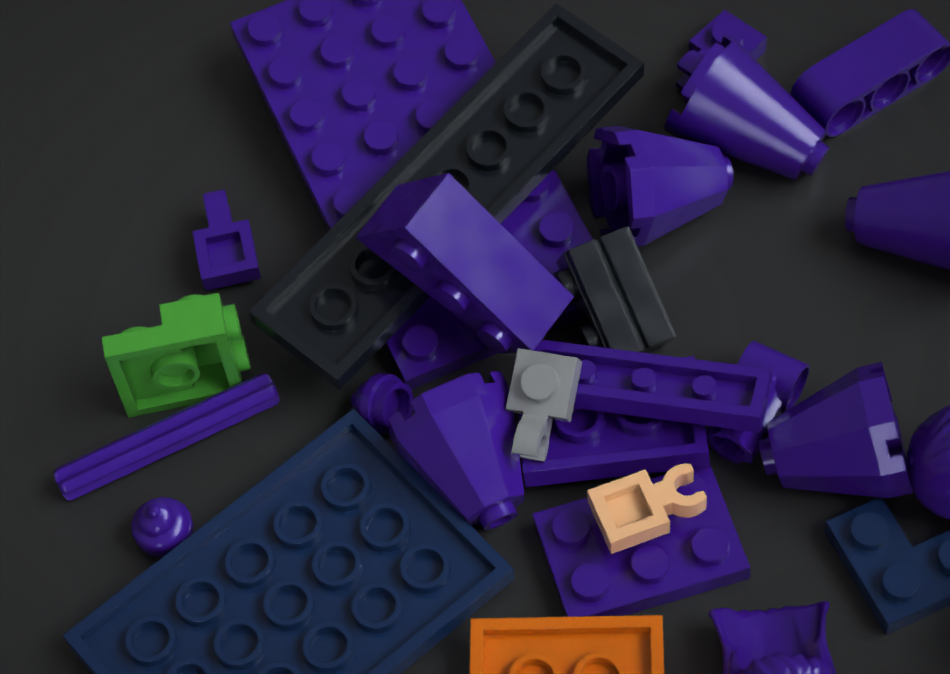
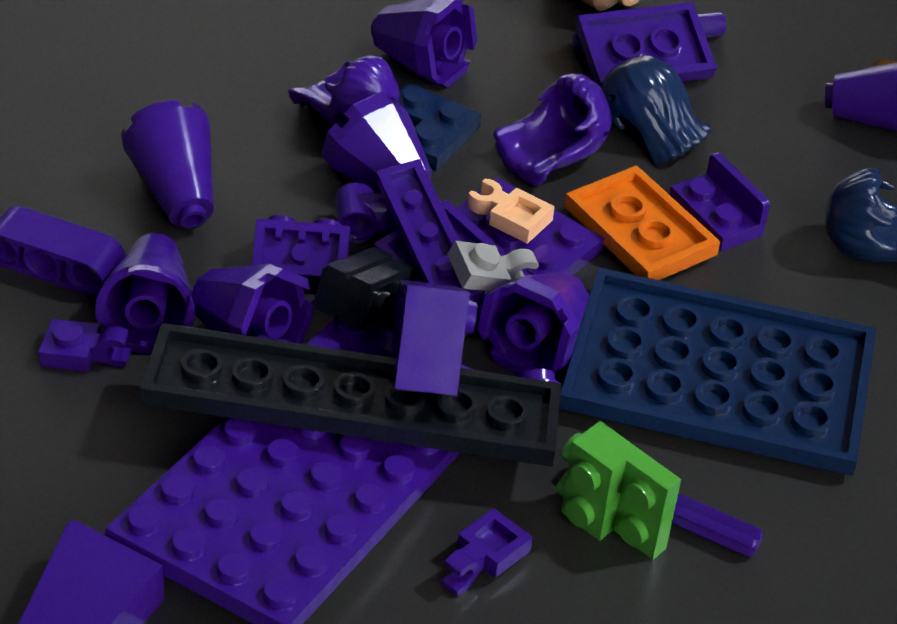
camera: 135 degrees left, 15 degrees down
dark purple plate [131,497,194,558] -> none
none -> dark purple bracket [252,215,350,283]

